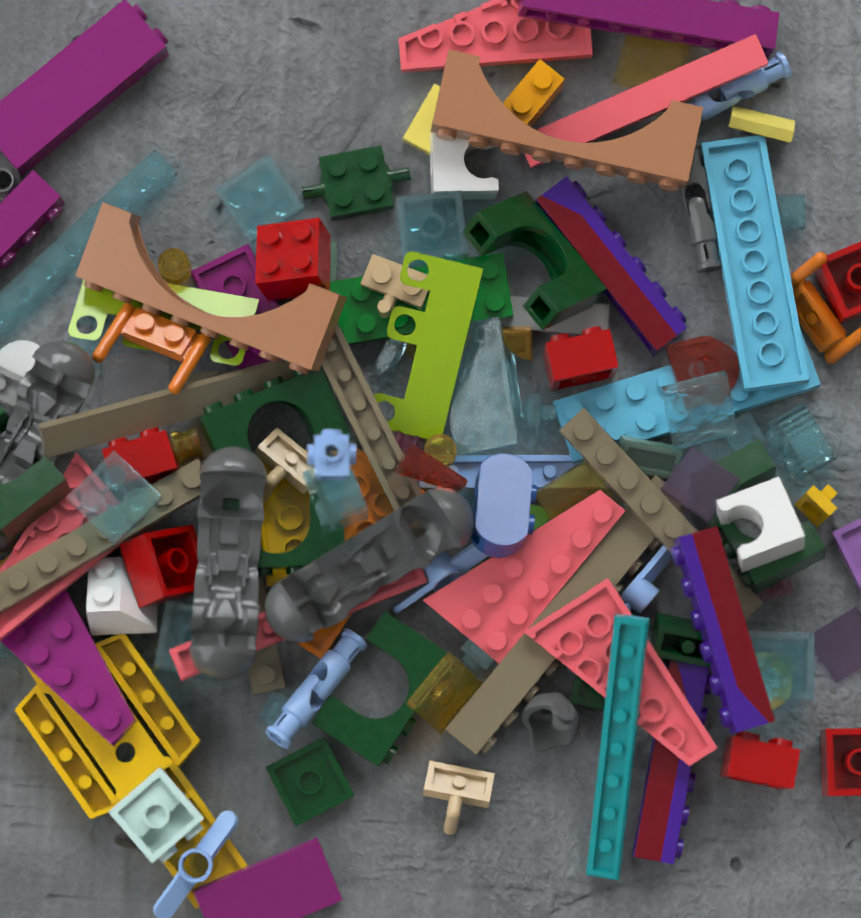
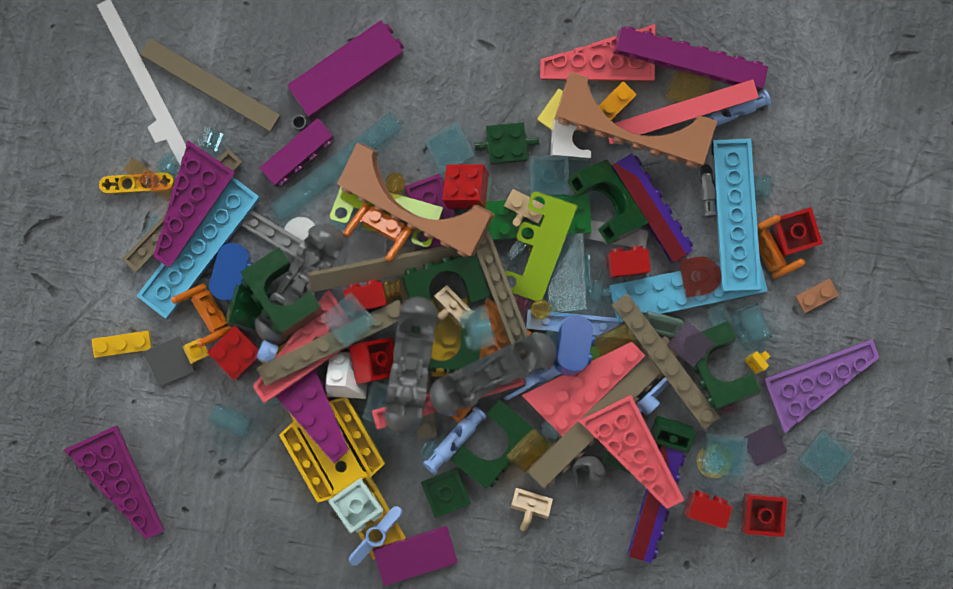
camera: 10 degrees right, 5 degrees up
light blue brick [308,429,356,481] -> none
clear red slope [393,445,468,492] -> none
pearl gold tile [499,326,532,360] -> none
teal tile [586,614,650,881] -> none
clear light blue plate [661,370,738,450] -> none
brick [671,526,775,734] -> none
white piece [716,477,805,572] -> none
light yellow tile [729,105,795,142] -> none

